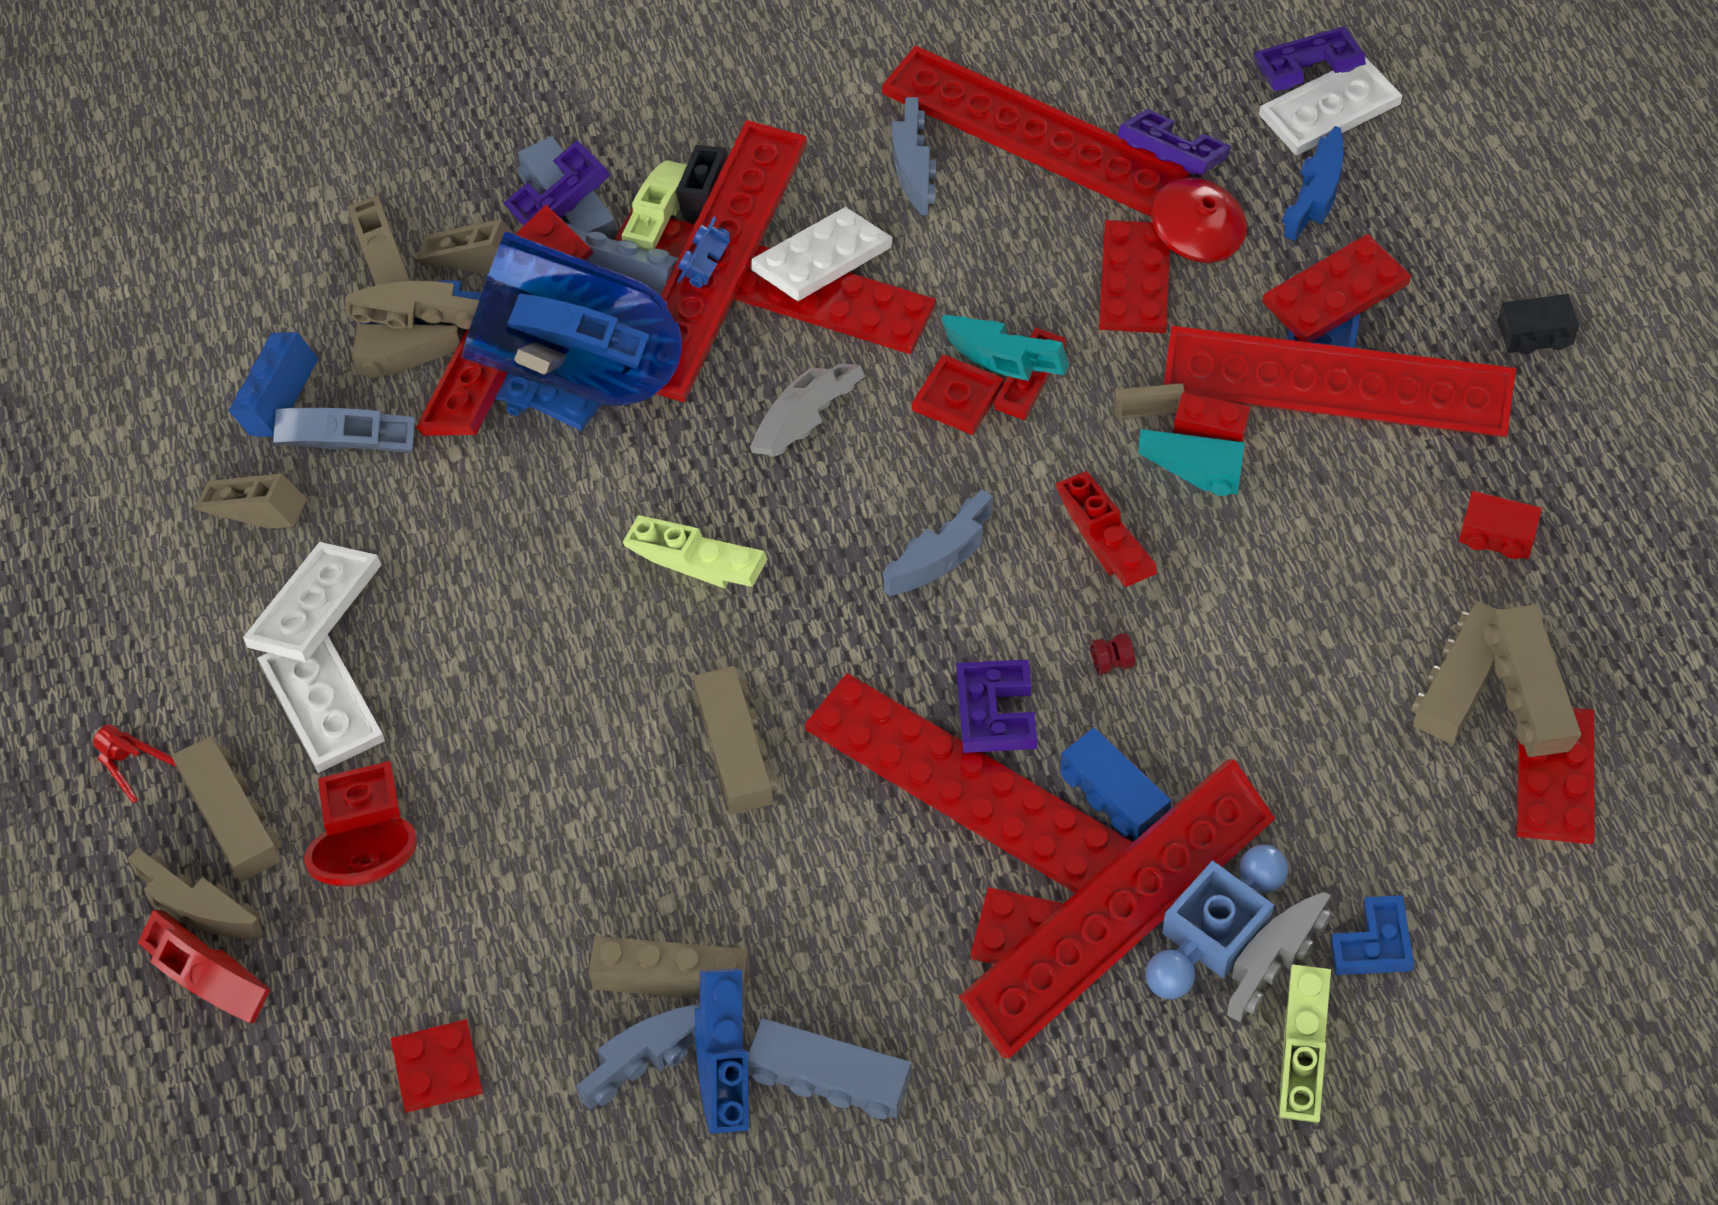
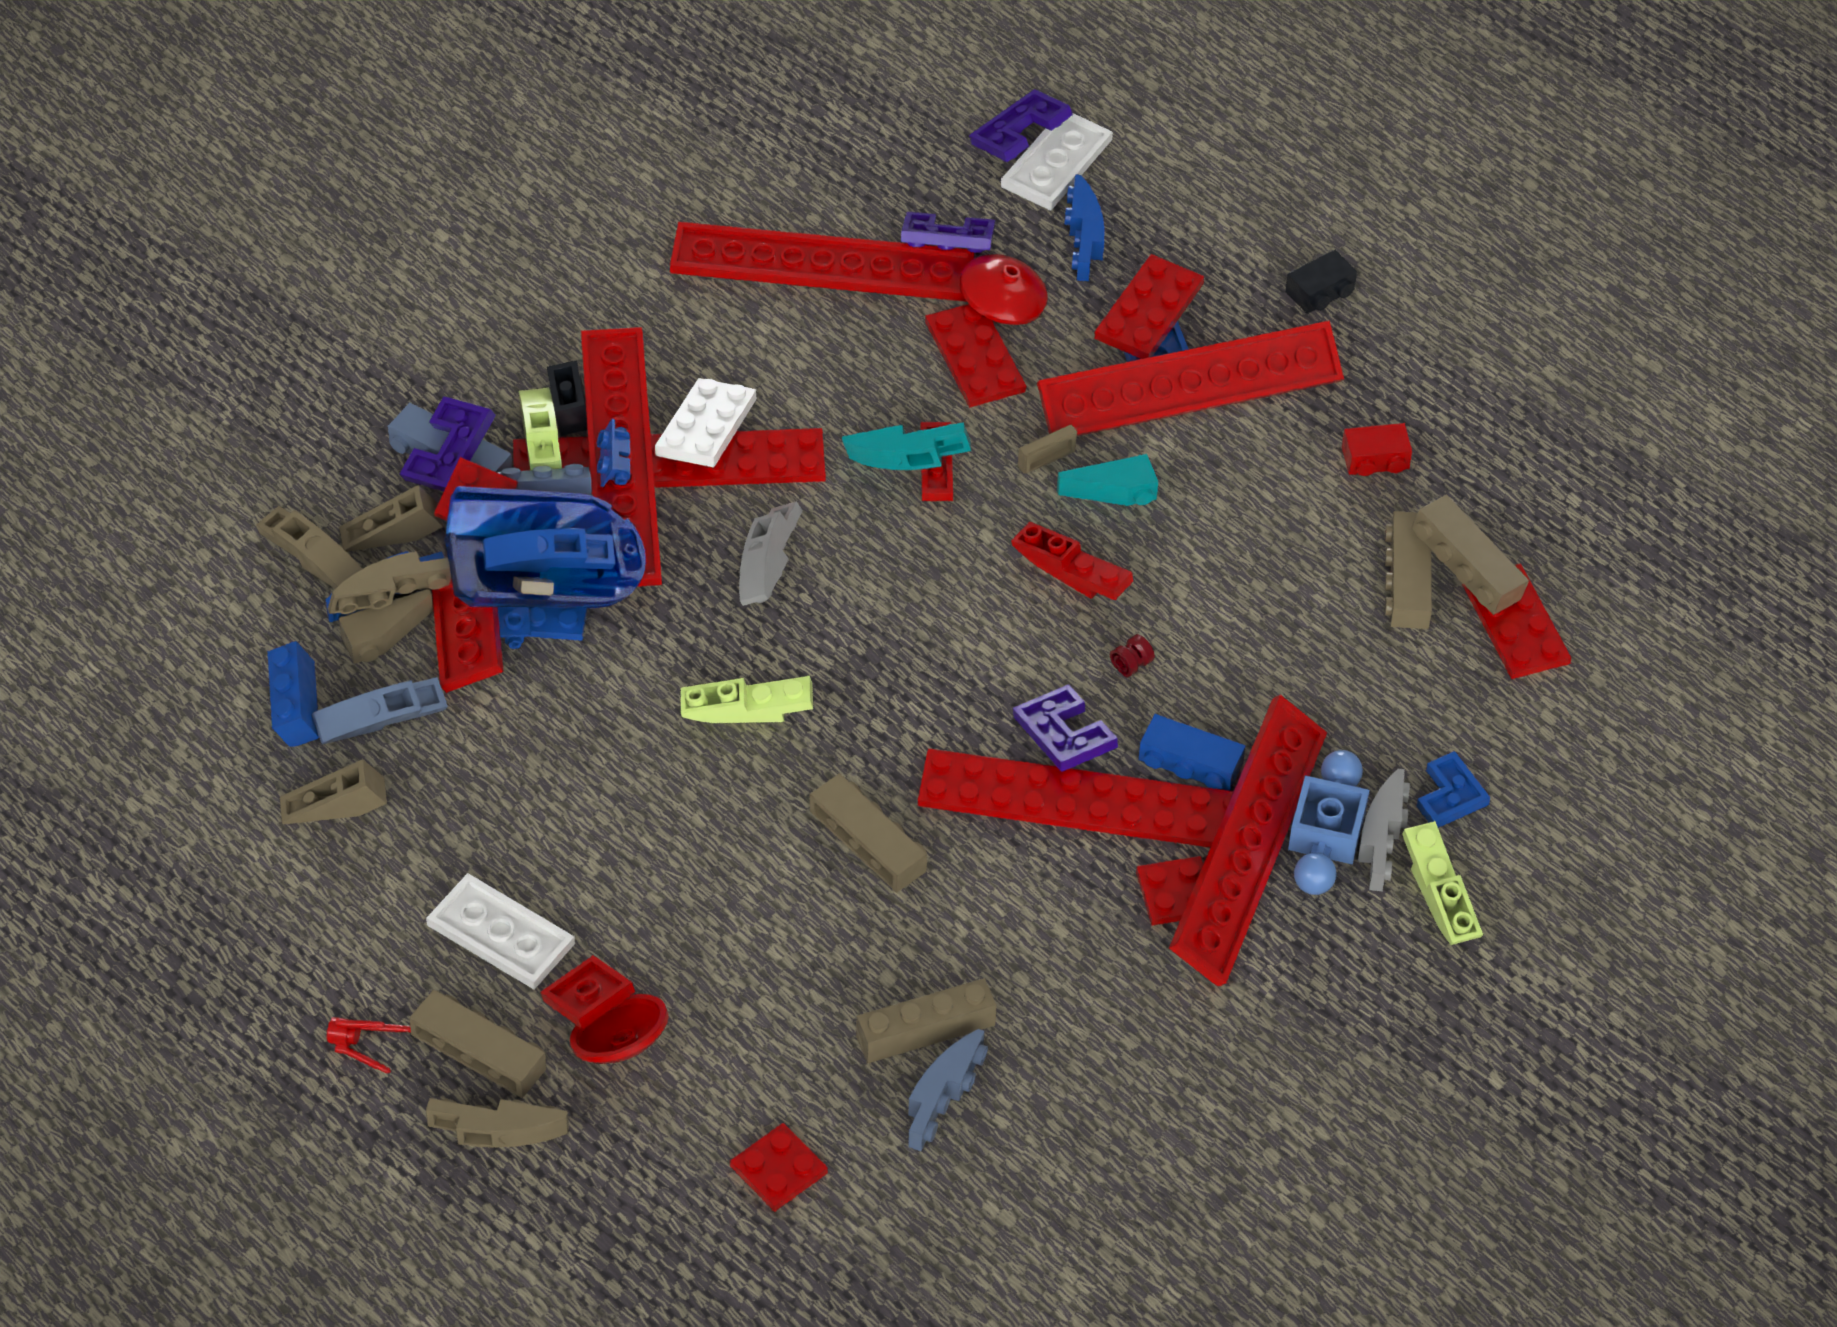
camera: 30 degrees left, 5 degrees down
red slope [137,910,271,1023] -> none
white plate [243,542,381,662] -> none
blue slope [694,968,749,1134] -> none
sand blue brick [748,1018,912,1119] -> none
sand blue slope [883,489,993,596] -> none
sand blue slope [892,97,936,215] -> none
red plate [912,354,1004,435] -> none
red brick [1173,392,1250,442] -> none

